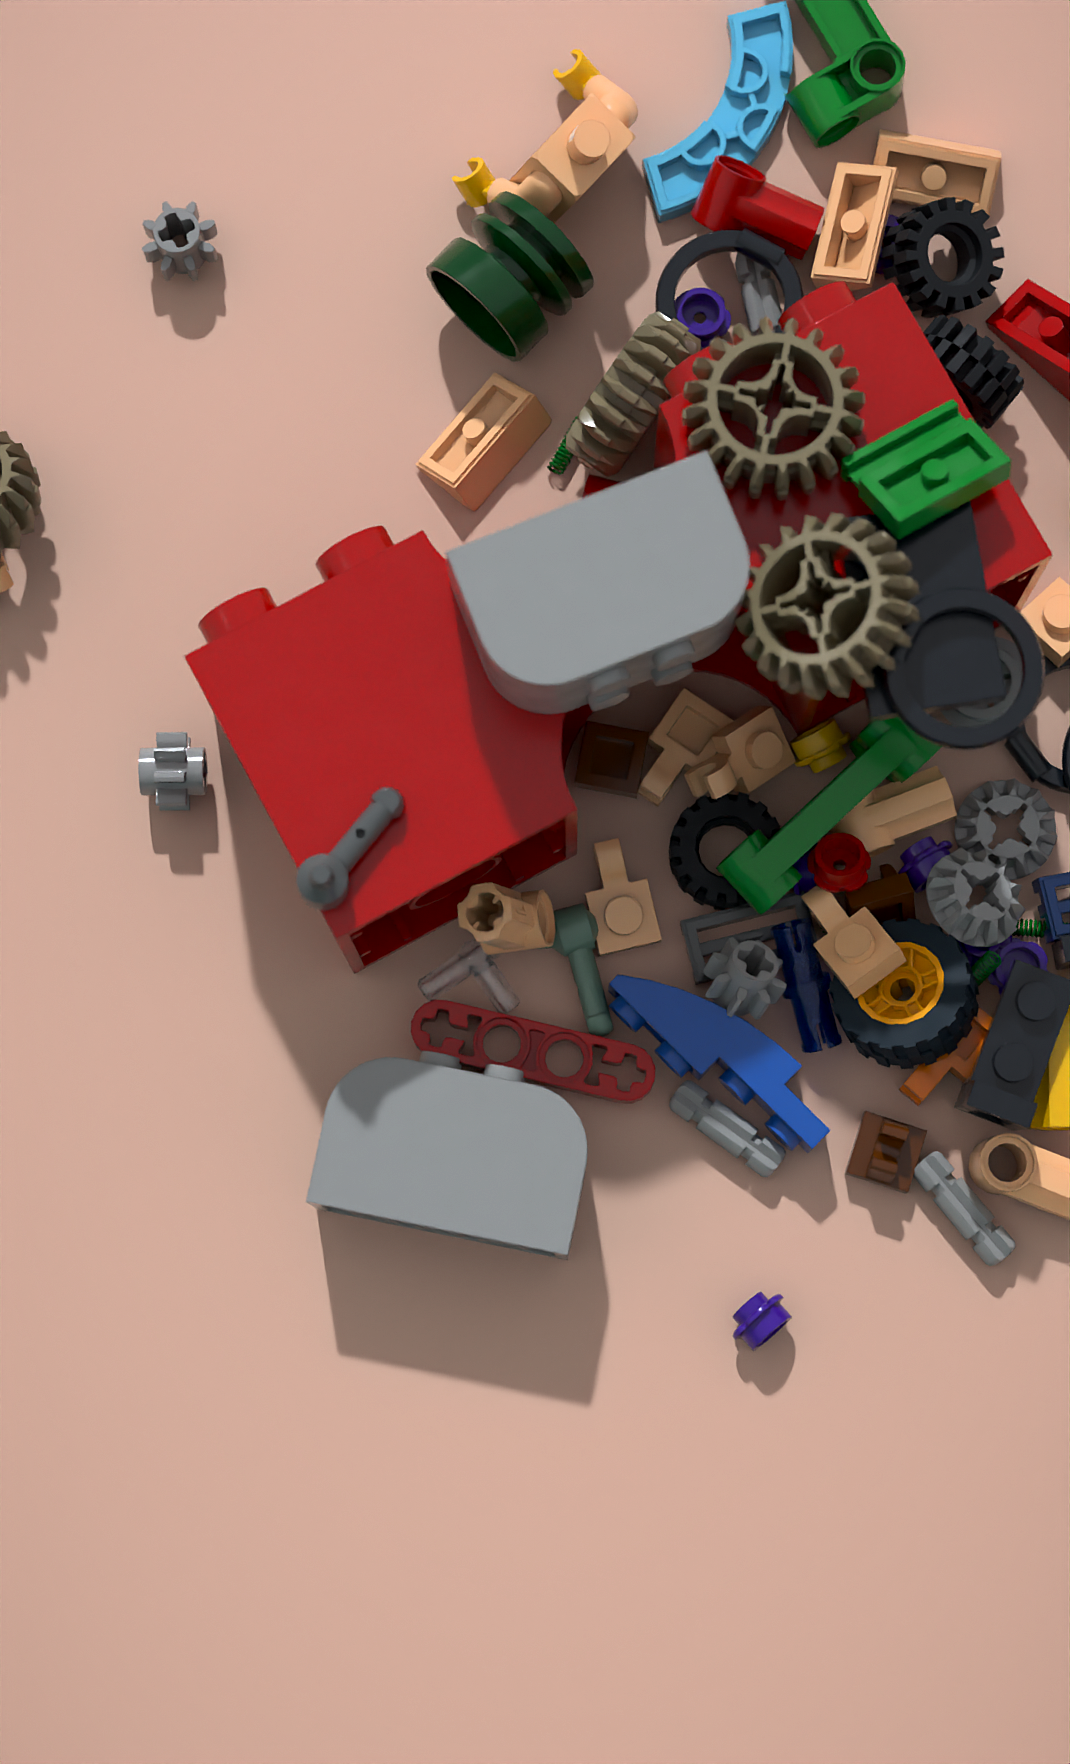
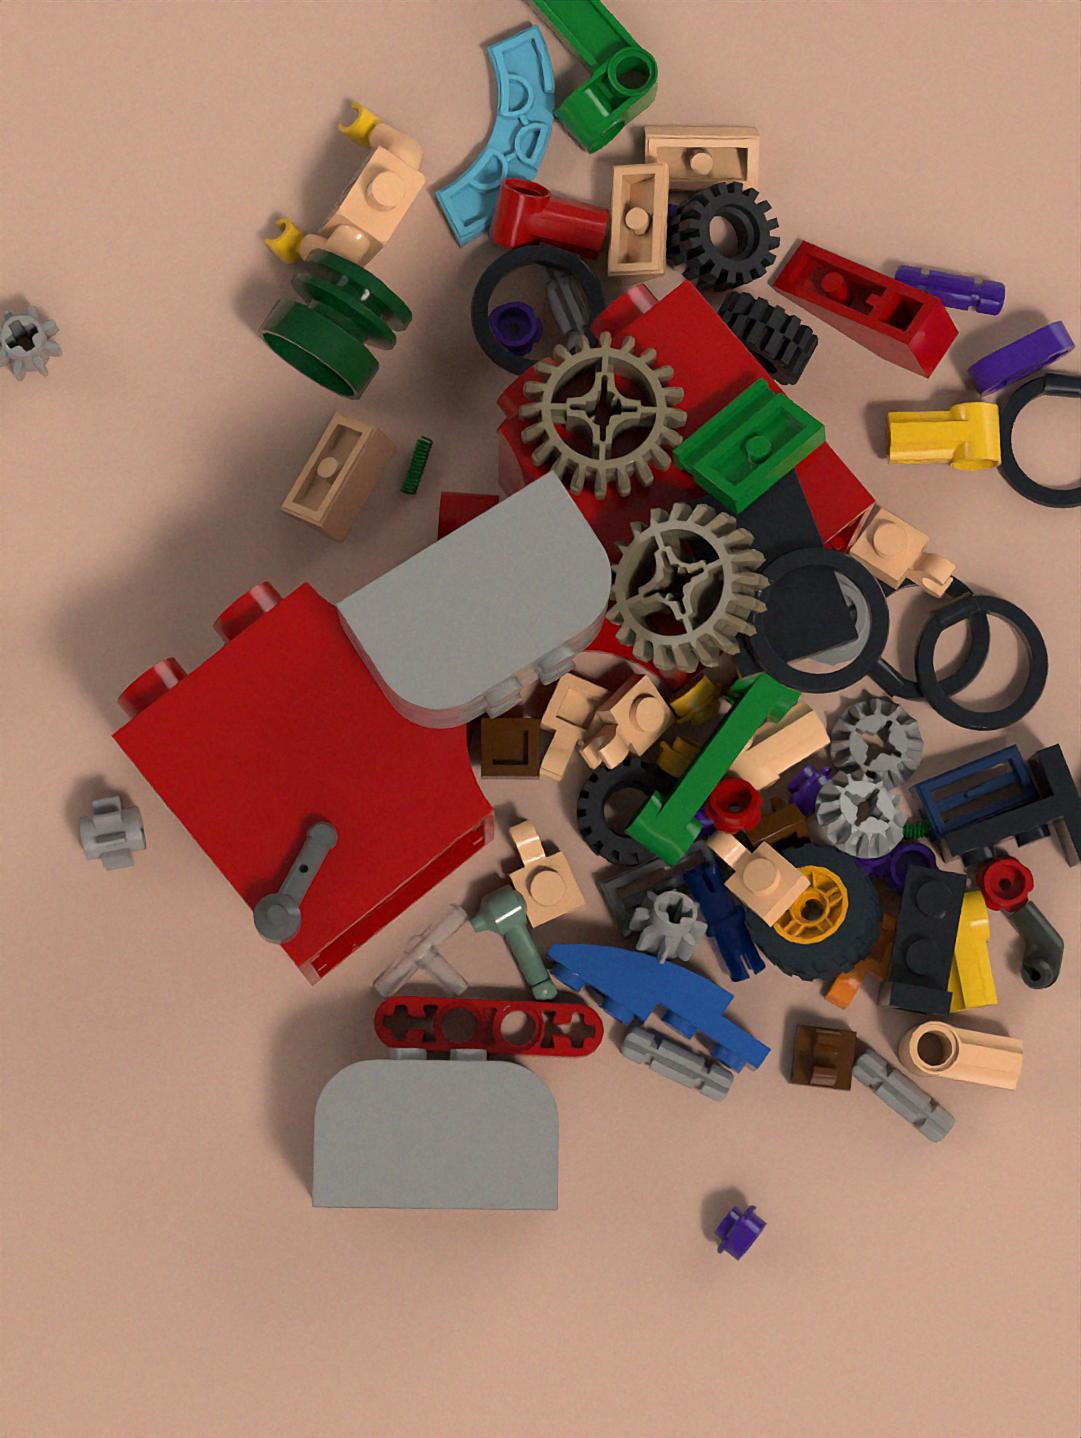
camera: 20 degrees left, 0 degrees up
light nougat piece [457,883,556,955] -> none
dark tan gear [566,311,701,477] -> none
green leg [971,951,1002,986] -> none
none -> yellow plate [656,735,702,779]

